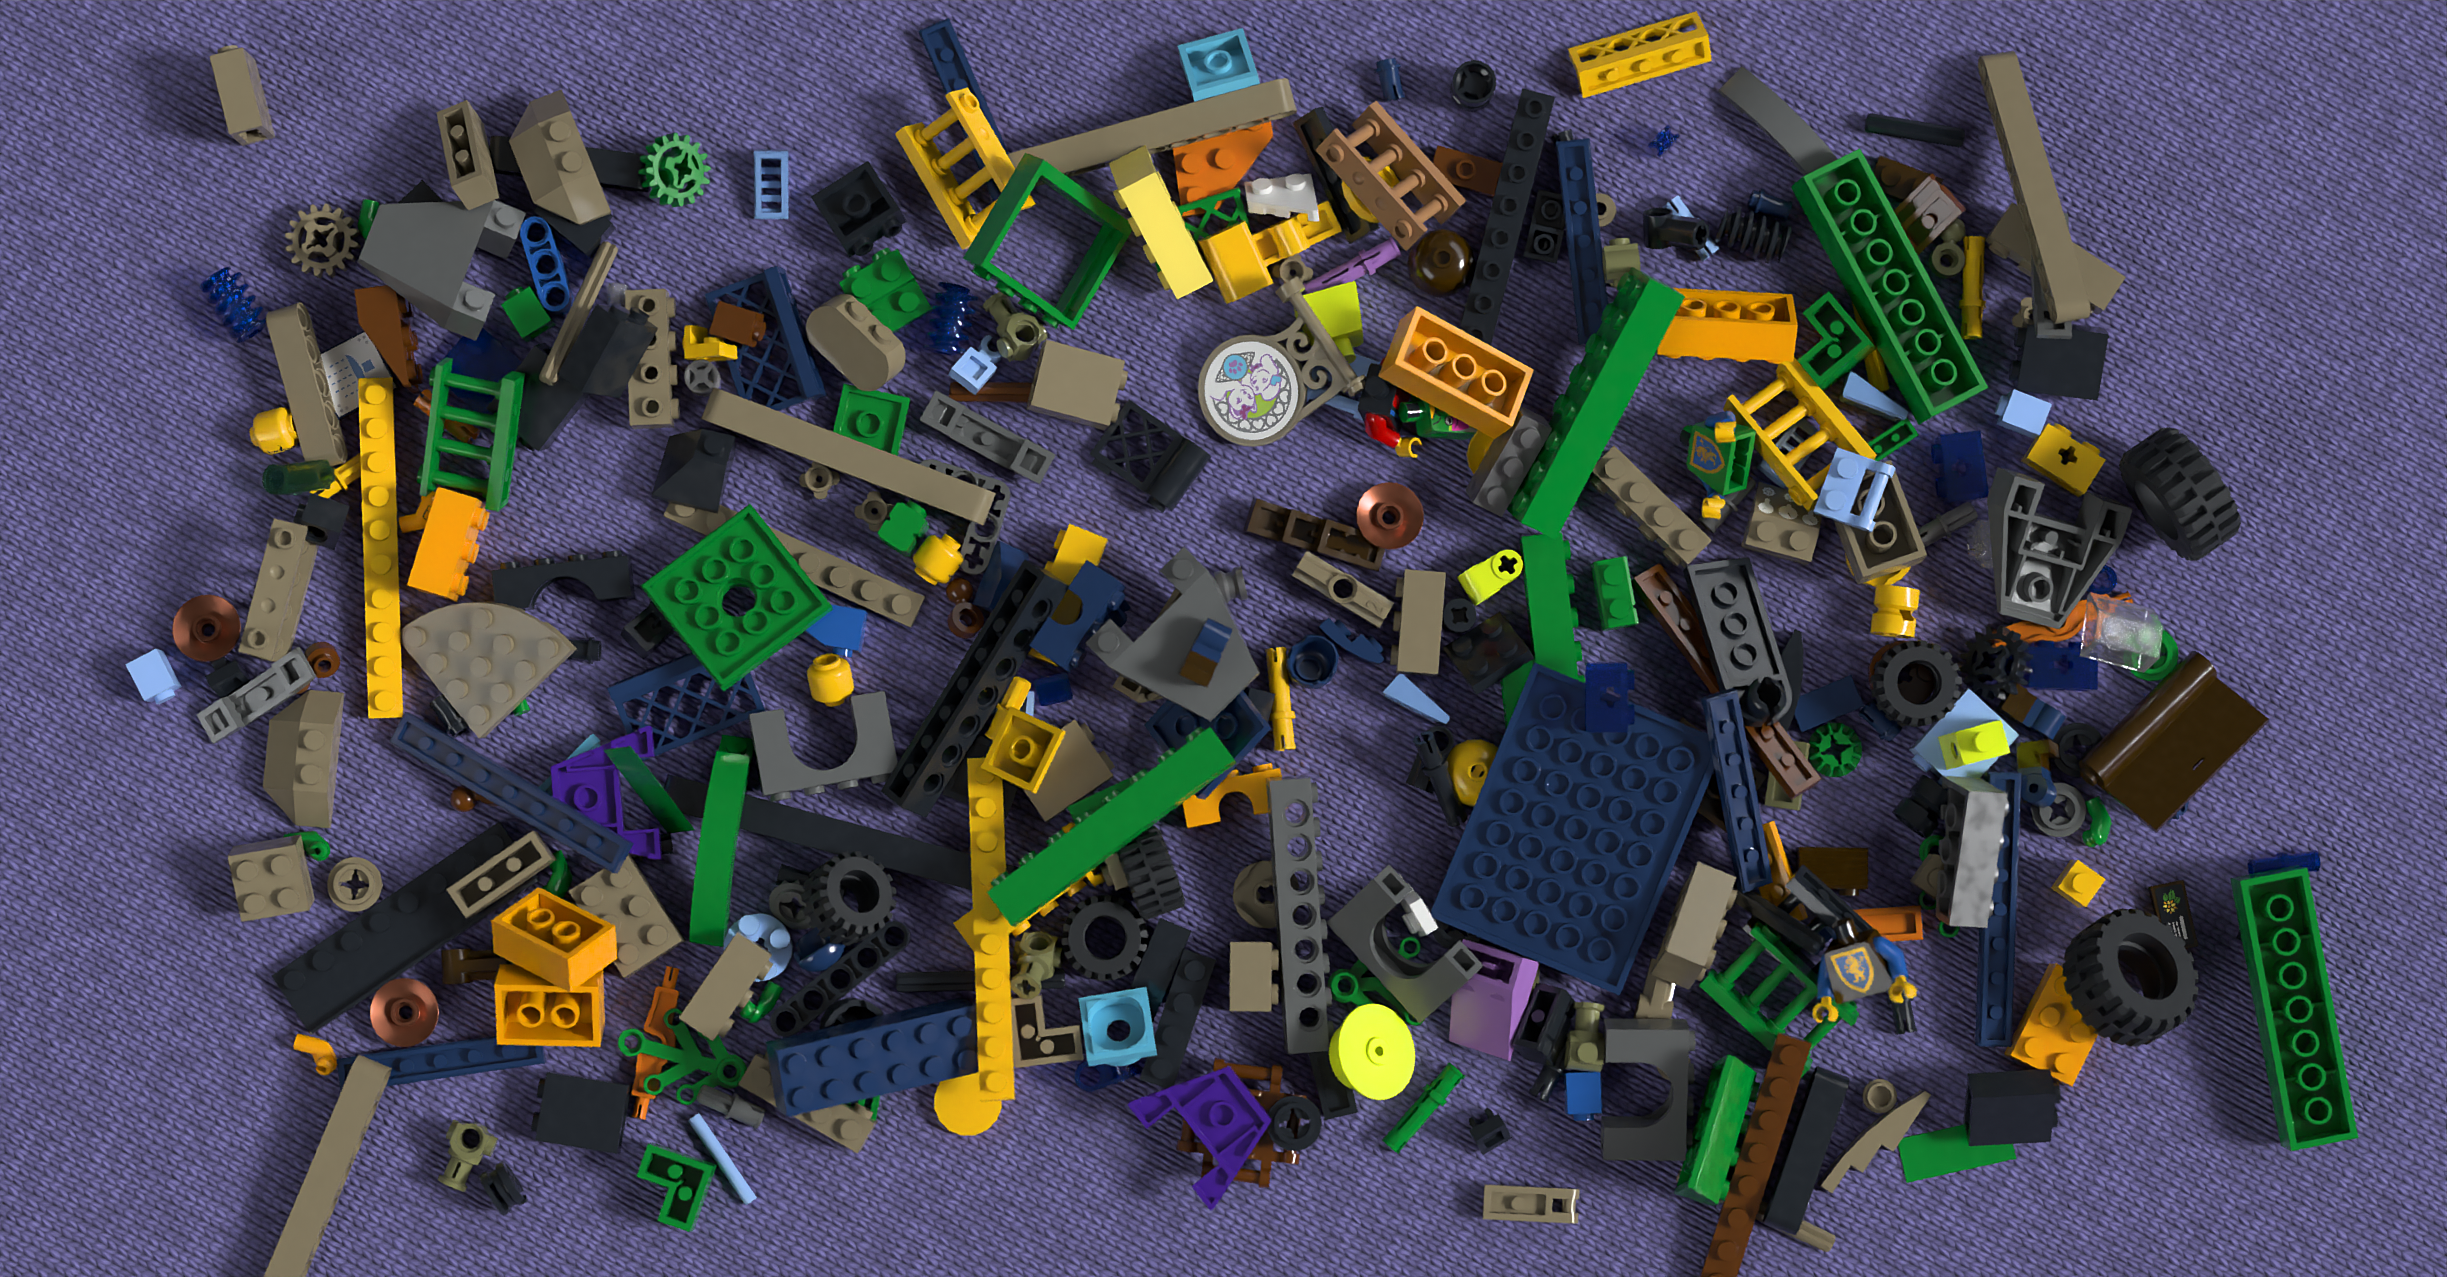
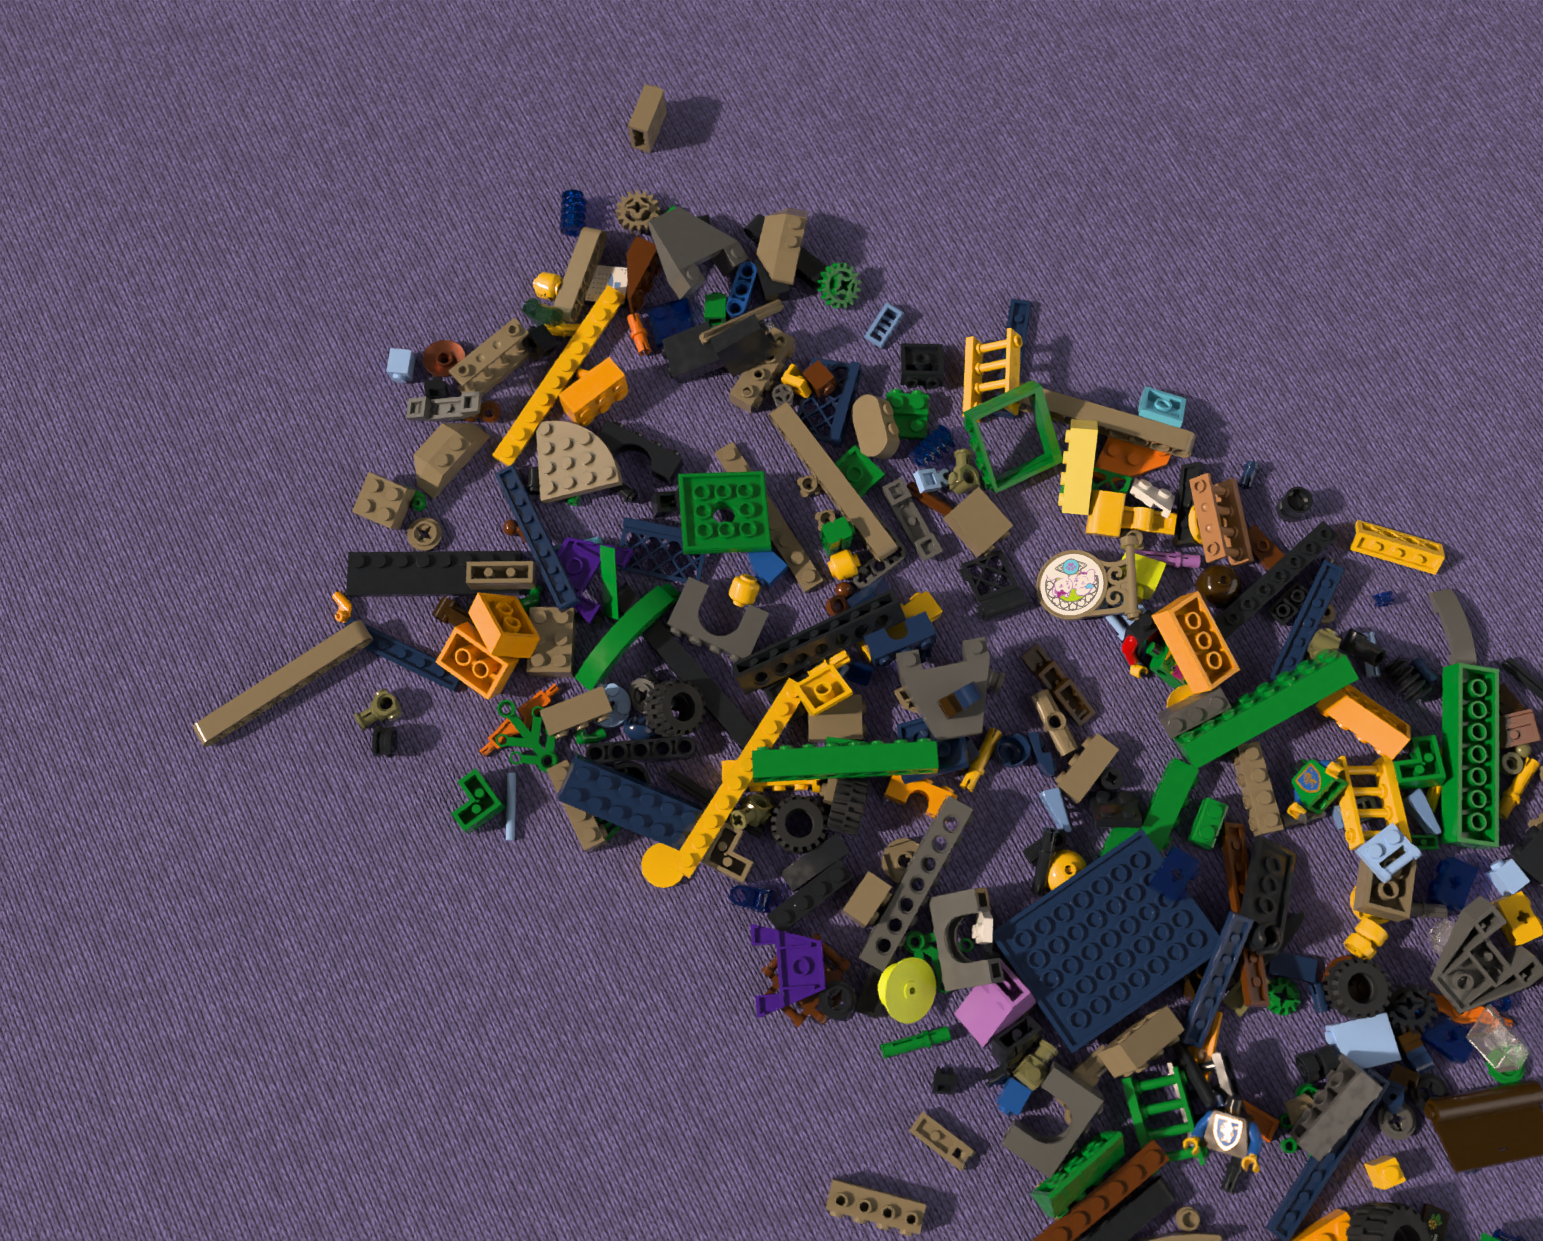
camera: 40 degrees right, 10 degrees down
copper dish [370,978,439,1047] -> none
green fence [417,357,525,512] -> none
dark tan brick [436,100,499,210] -> none
black brick [531,1072,632,1154] -> none
black slope [651,429,735,514] -> none
dark grey axle [696,1085,766,1129] -> none
medium azure piece [1079,987,1157,1066] -> none
copper dish [1356,482,1424,550] -> none
neon yellow piece [1456,550,1523,606] -> none
dark tan slope [1741,482,1822,565] -> none
dark brown brick [1796,847,1868,896] -> none
neon yellow torso [1938,720,2010,770] -> none
green arm [2082,795,2112,848] -> none

